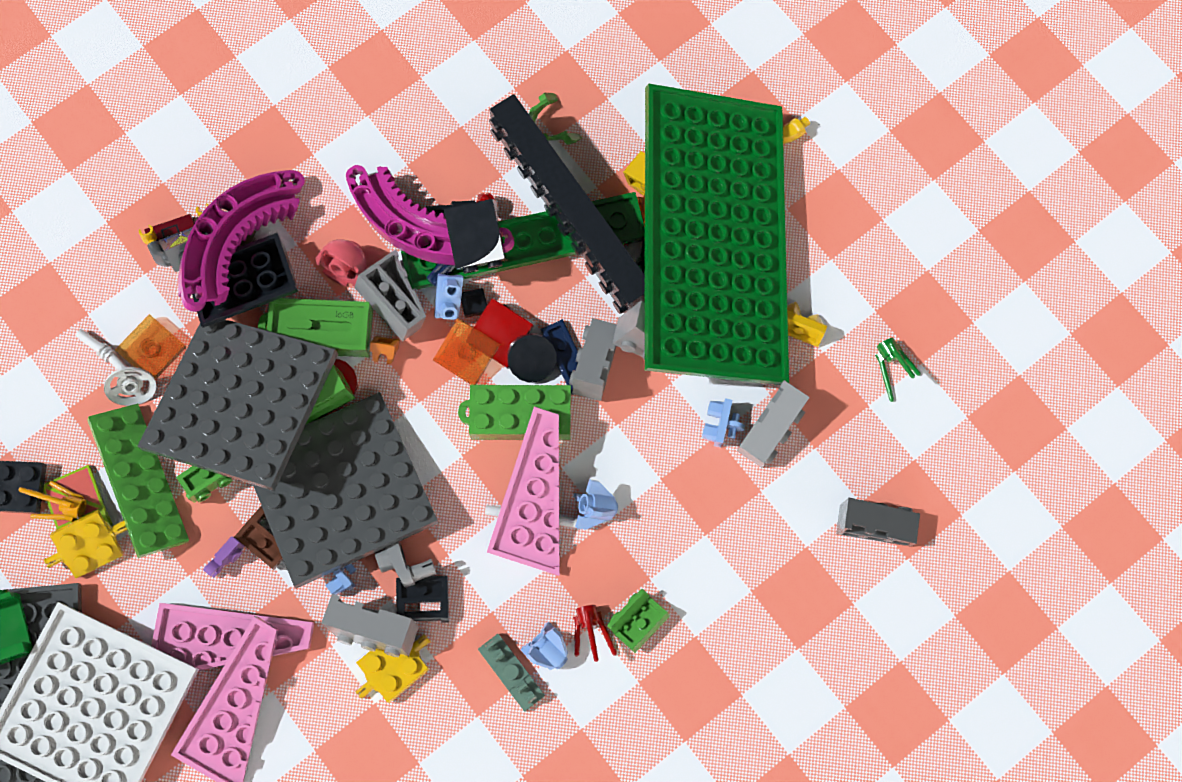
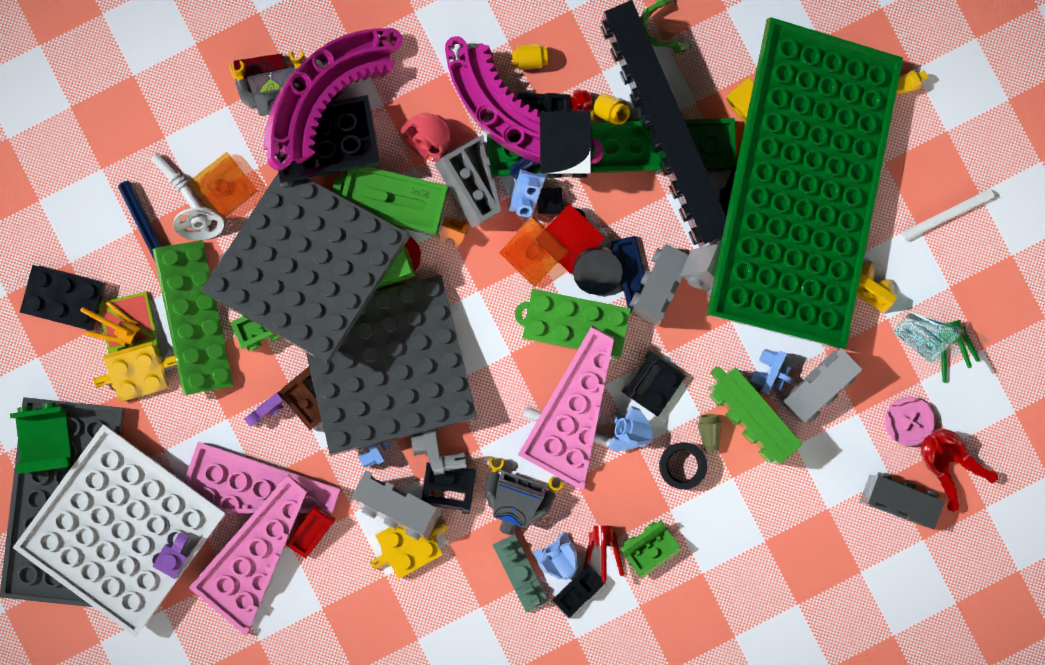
camera: 10 degrees right, 10 degrees up
none -> dark blue axle [118,180,162,261]
none -> medium lavender plate [152,532,191,579]
none -> red tile [286,505,335,559]
none -> dark grey torso [485,457,564,535]
none -> yellow brick [512,43,548,70]
none -> black slope [551,564,606,619]
none -> yellow brick [594,93,630,125]
none -> black plate [621,351,686,417]
none -> black tyre [659,442,707,490]
none -> olive cone [697,414,722,452]
none -> bright green piece [708,366,803,464]
none -> bright pink tile [884,397,935,446]
none -> clear light blue wing [893,313,963,363]
none -> white bar [901,189,994,241]
none -> red hair [920,428,998,513]

